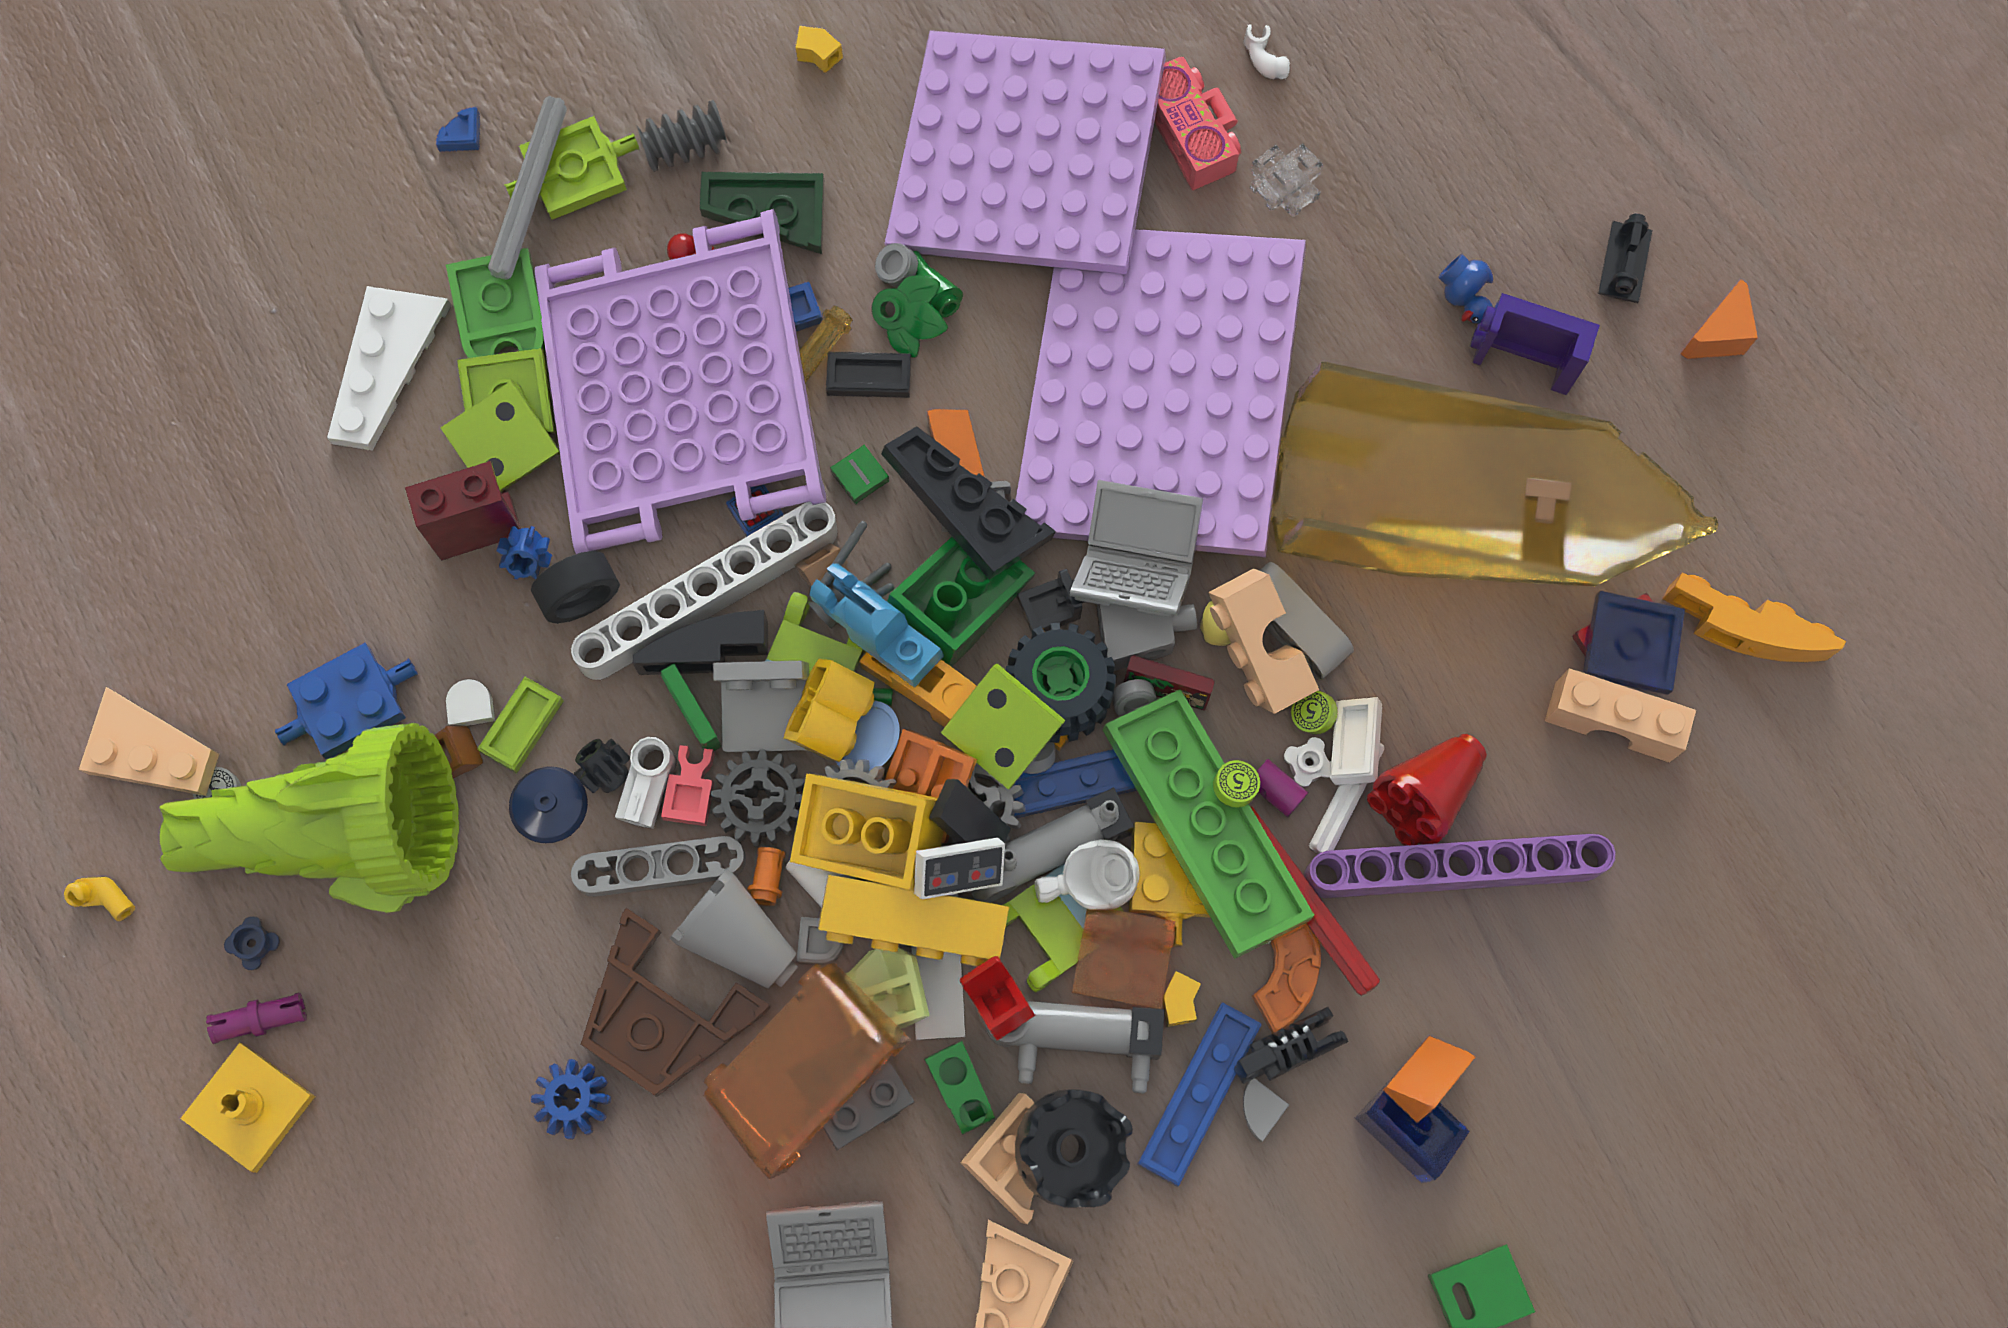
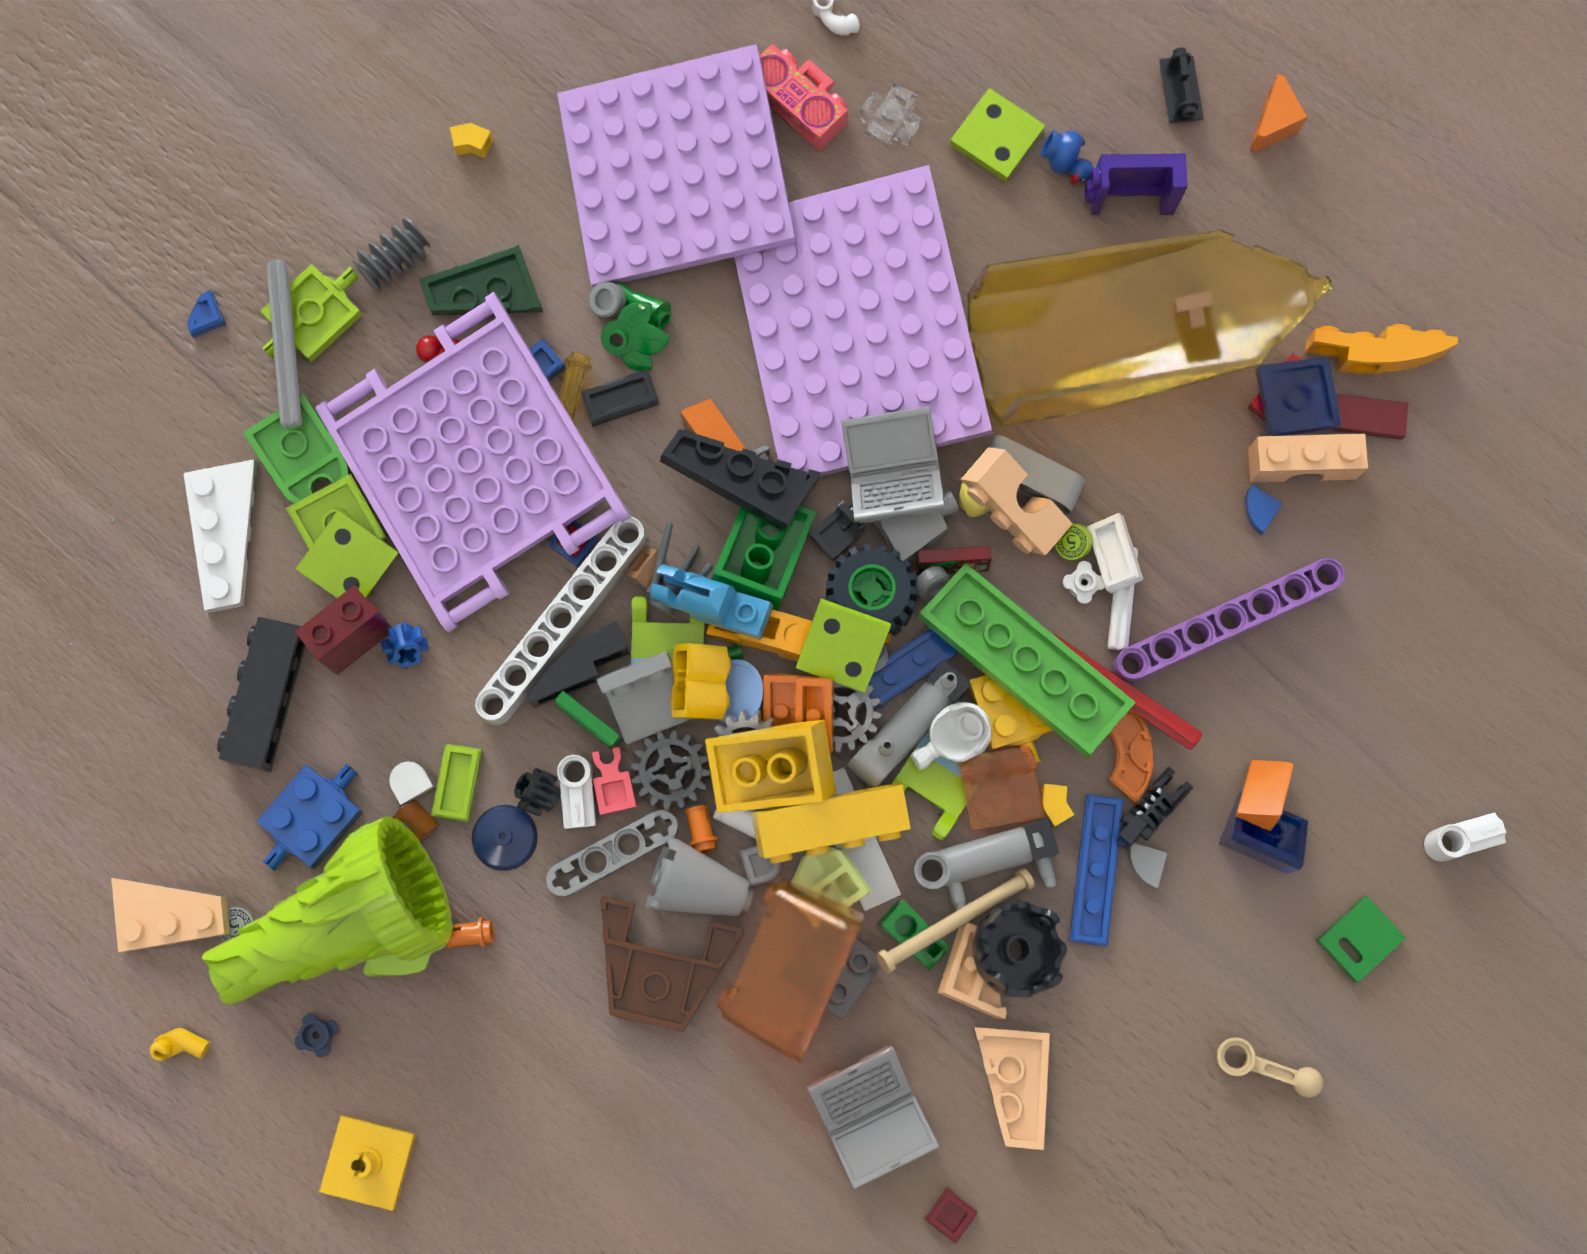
camera: 20 degrees left, 5 degrees up
magenta pin [206,993,307,1044] -> none
black tyre [531,551,620,624] -> none
blue gear [531,1059,611,1139] -> none
green tile [830,444,889,504] -> none
tile [914,838,1005,900] -> none
black tile [929,779,1011,844] -> none
red bracket [959,956,1036,1041] -> none
lime tile [1213,760,1260,807] -> none
magenta piece [1257,759,1309,818] -> none
red cone [1367,734,1487,846] -> none
none -> black brick [217,617,306,772]
none -> orange pin [447,917,495,949]
none -> tan bar [876,868,1035,974]
none -> lime tile [949,88,1046,182]
none -> blue tile [1245,485,1283,535]
none -> dark red tile [1332,393,1408,440]
none -> white piece [1424,813,1507,862]

